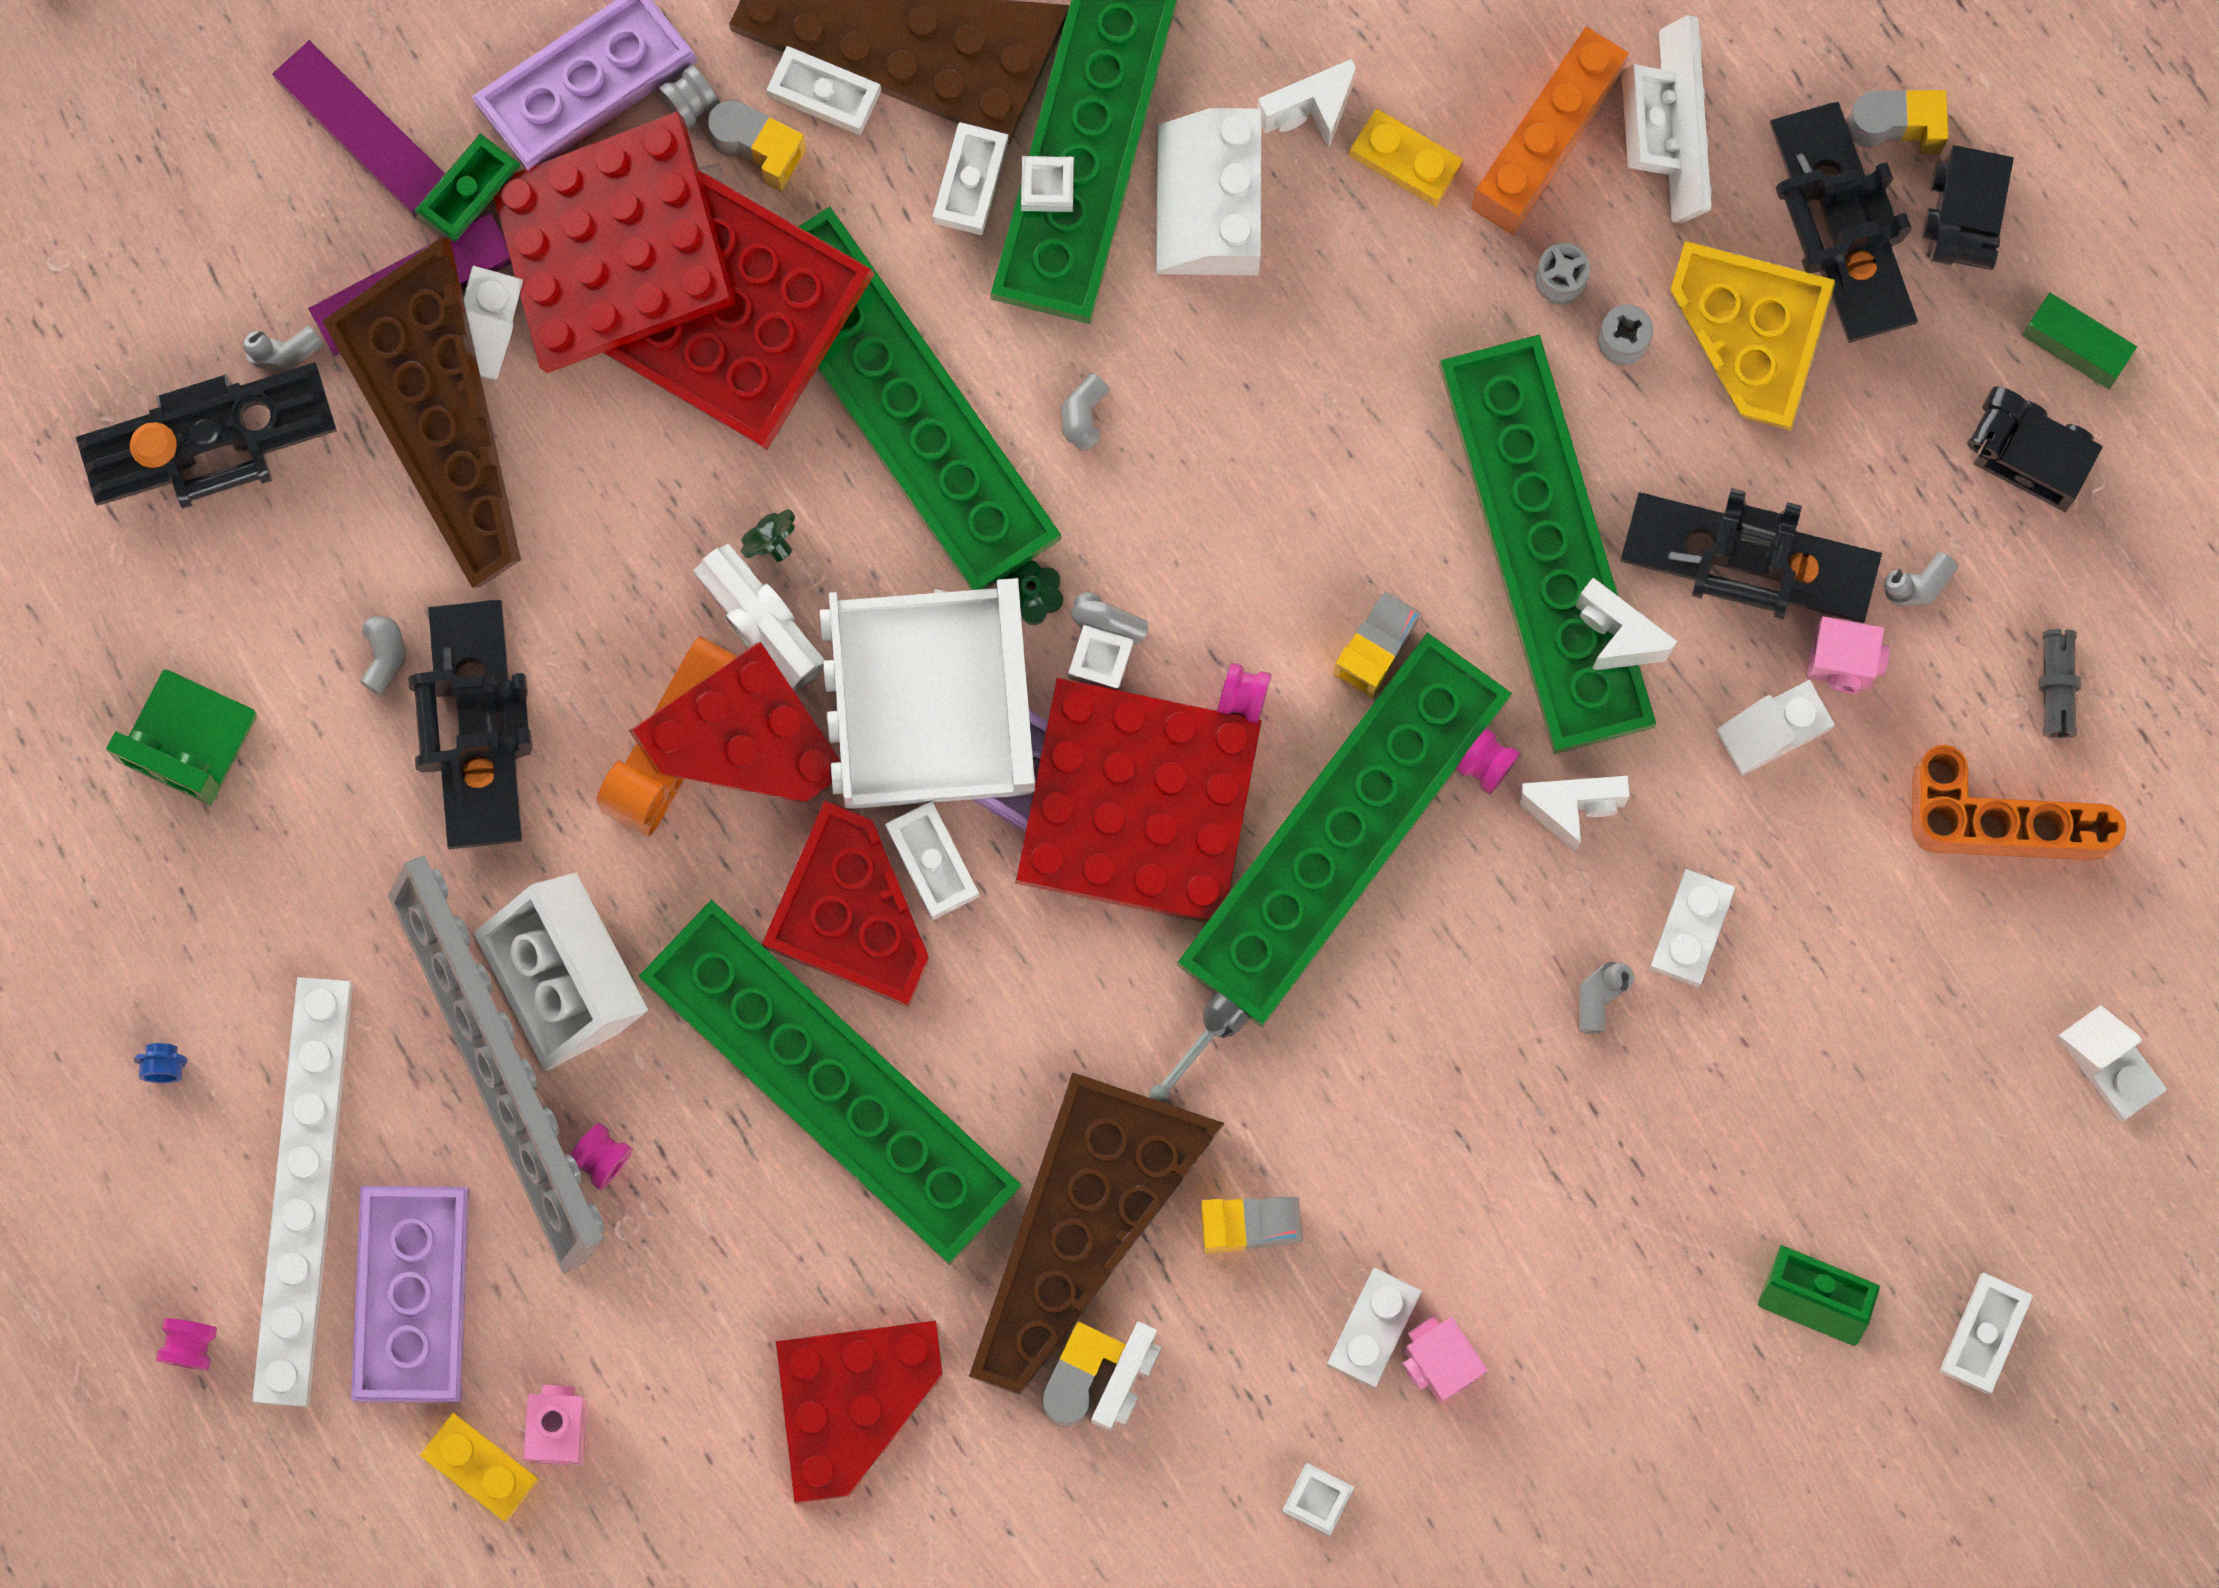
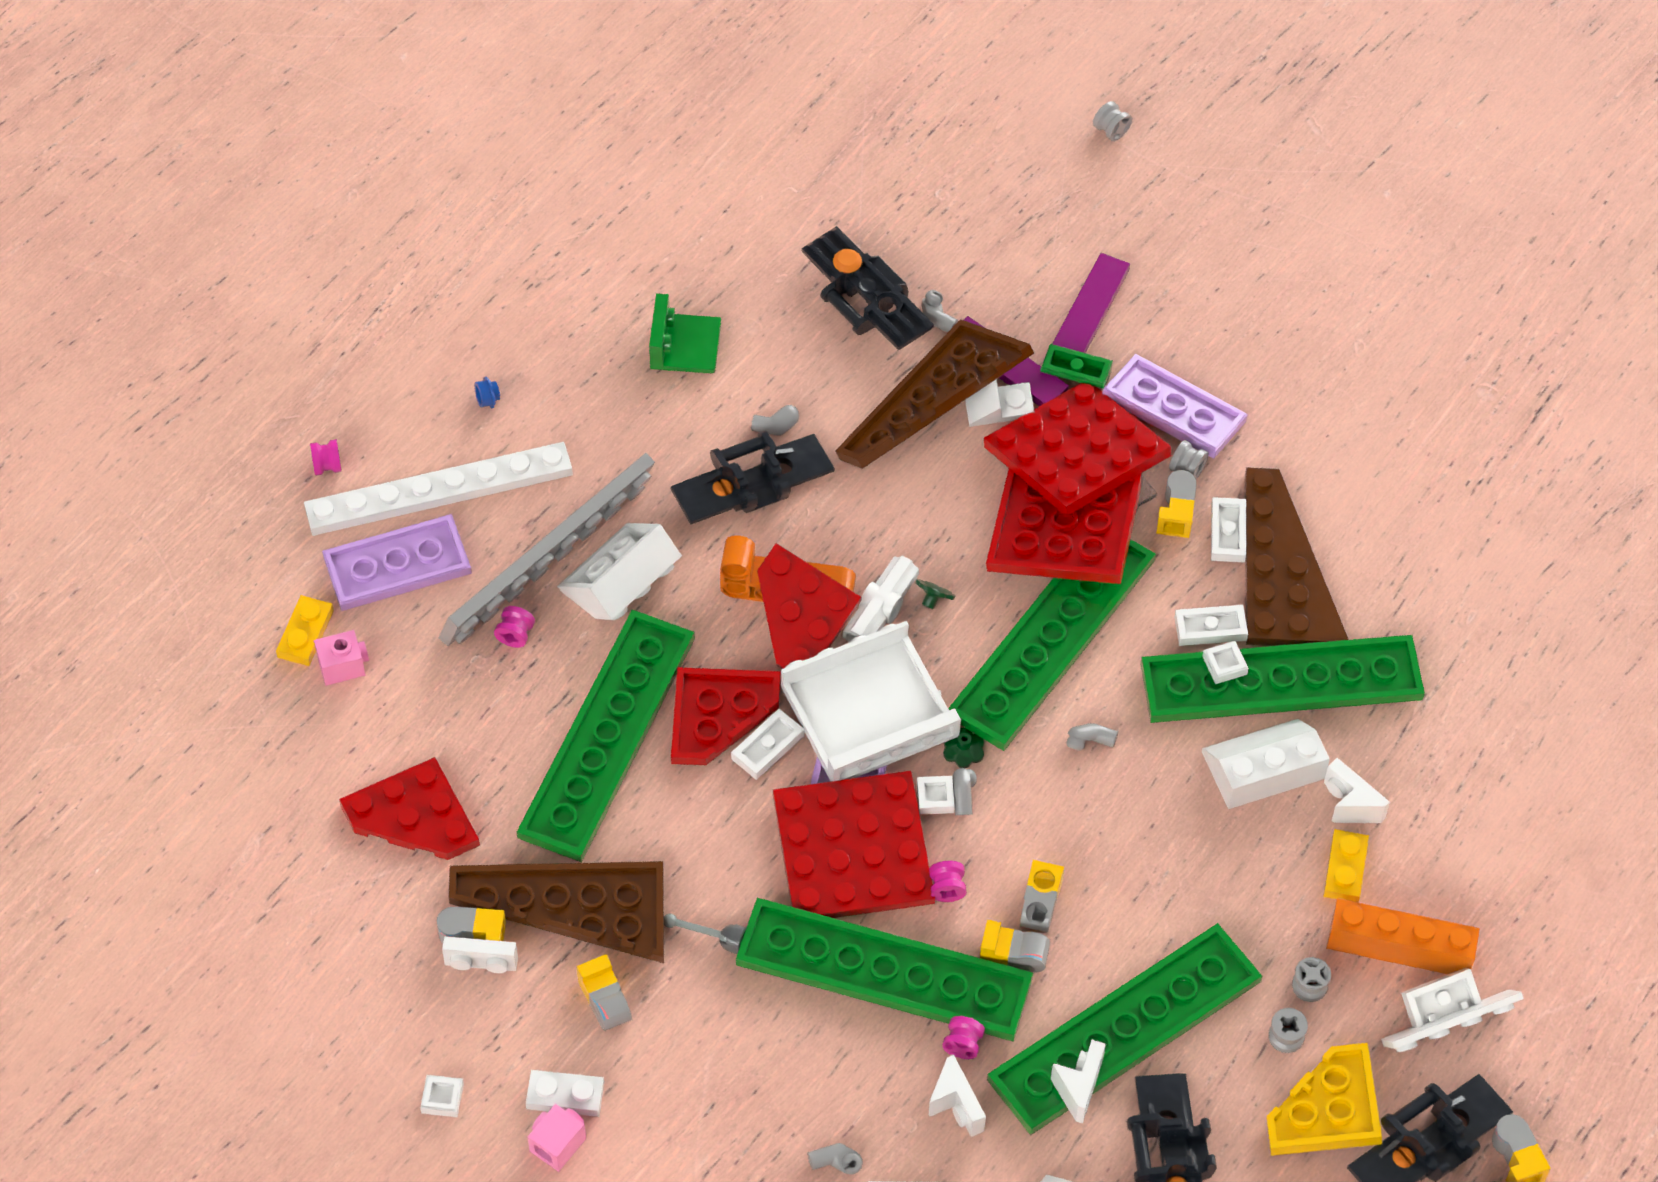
camera: 70 degrees right, 20 degrees down
none -> leg [1020,860,1064,933]

